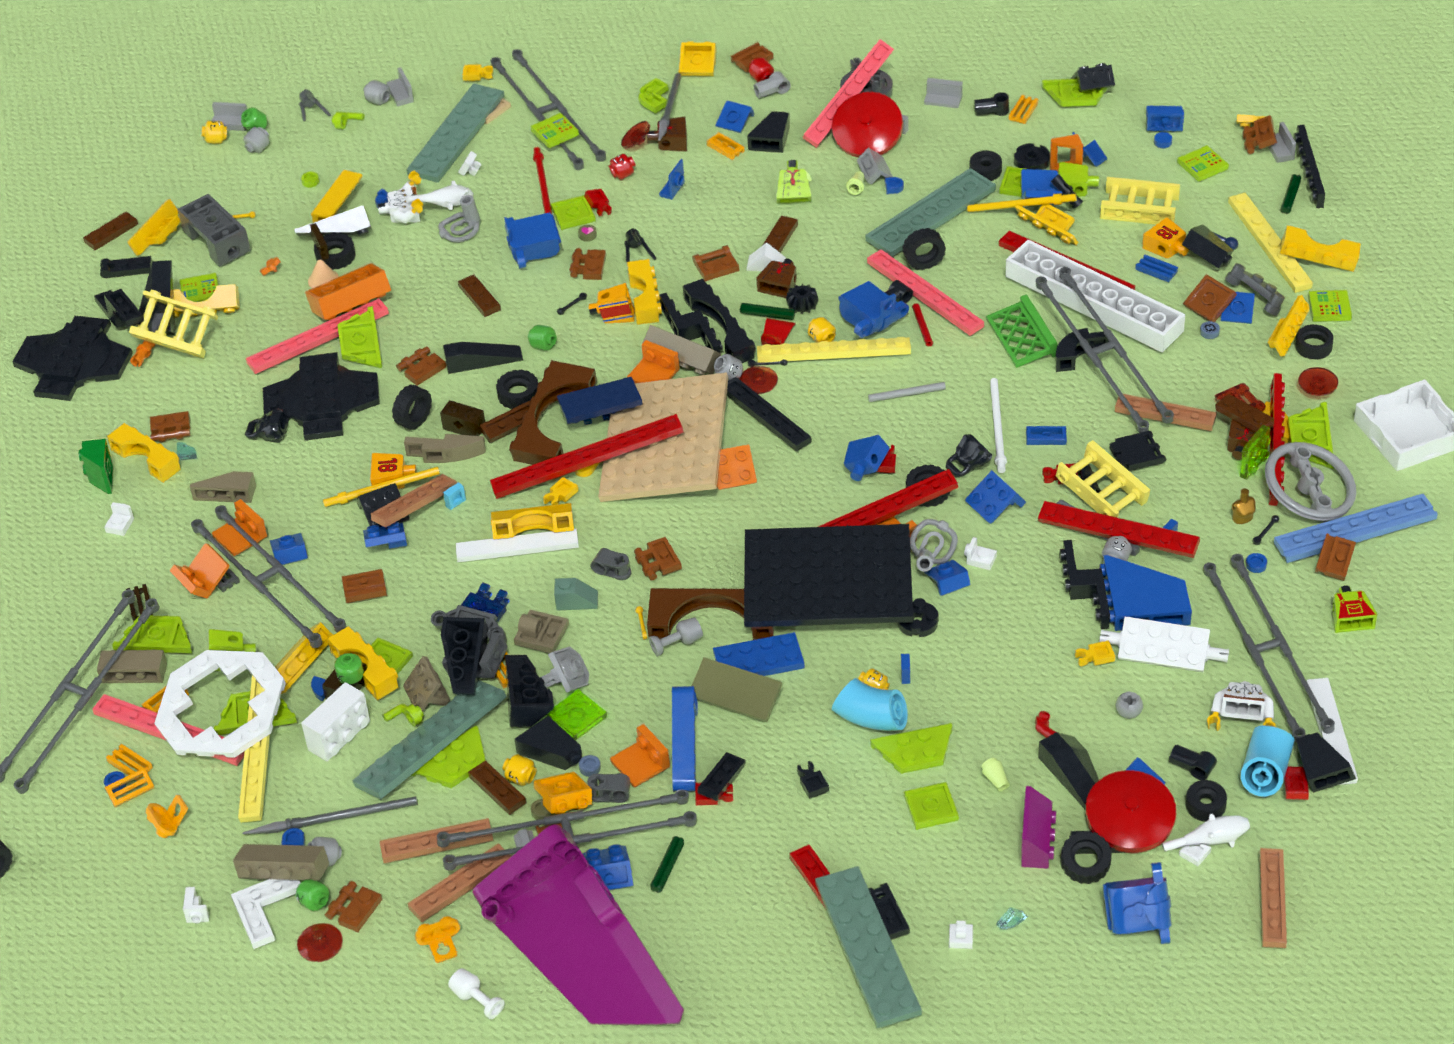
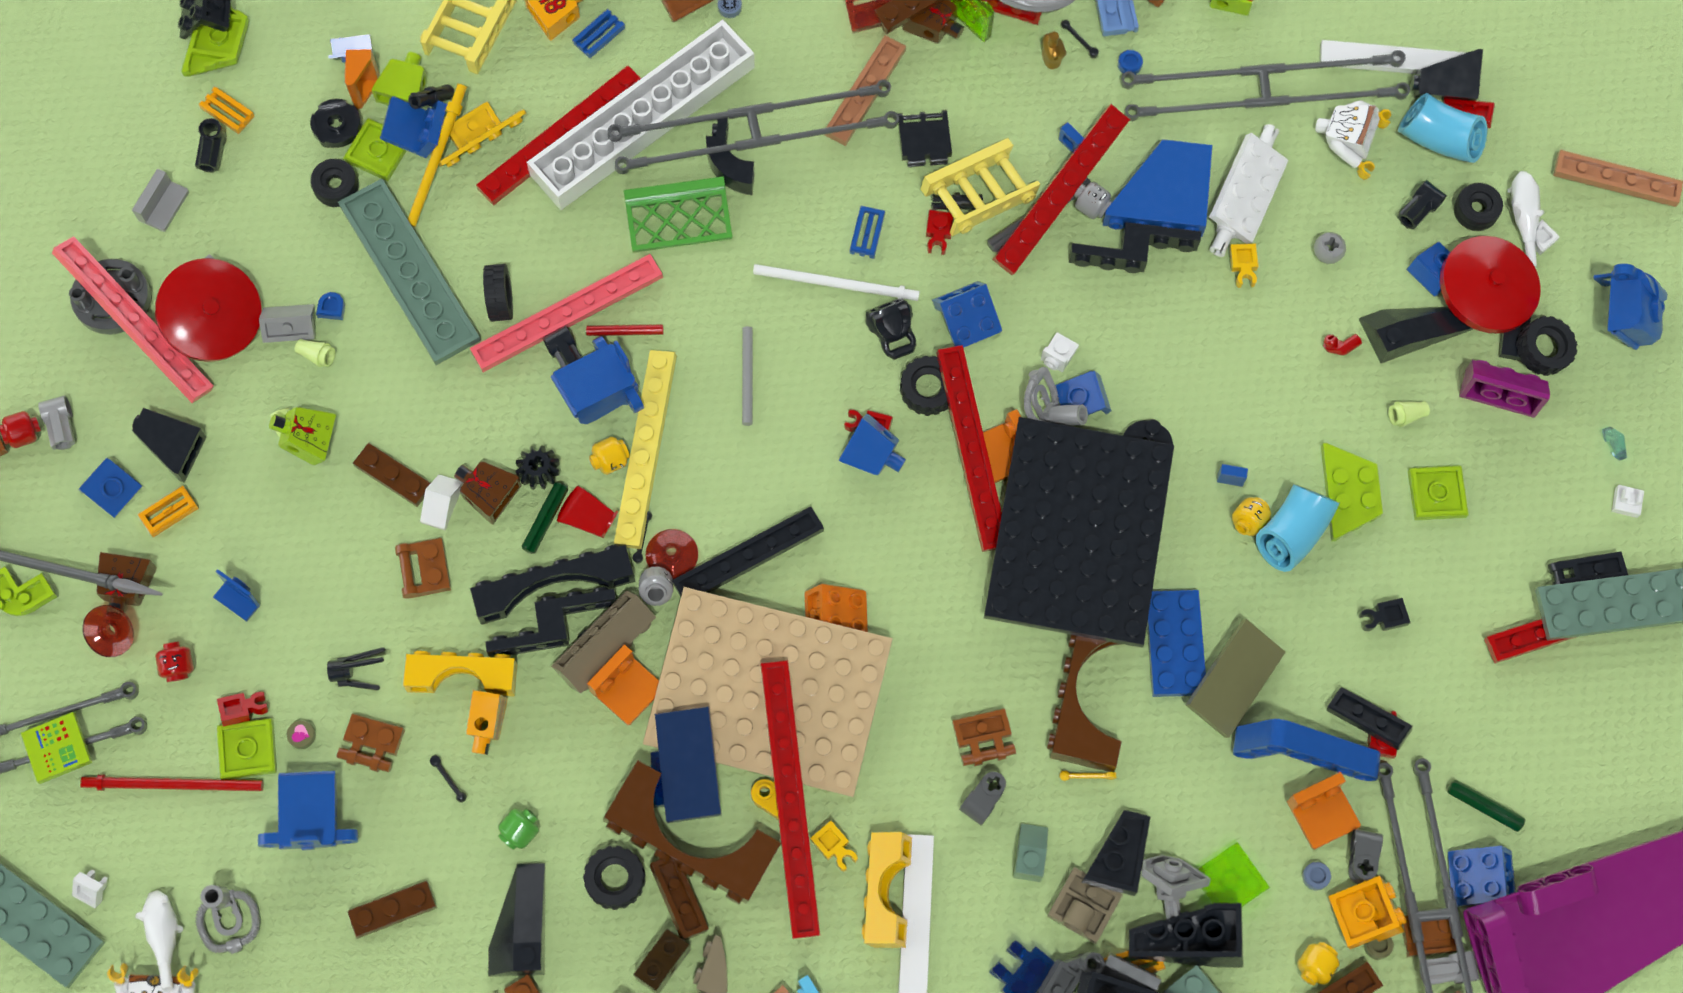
camera: 85 degrees left, 25 degrees up
black slope [514,716,582,770] -> none
light grey piece [649,617,703,657] -> none
none -> black wing [1081,810,1151,896]

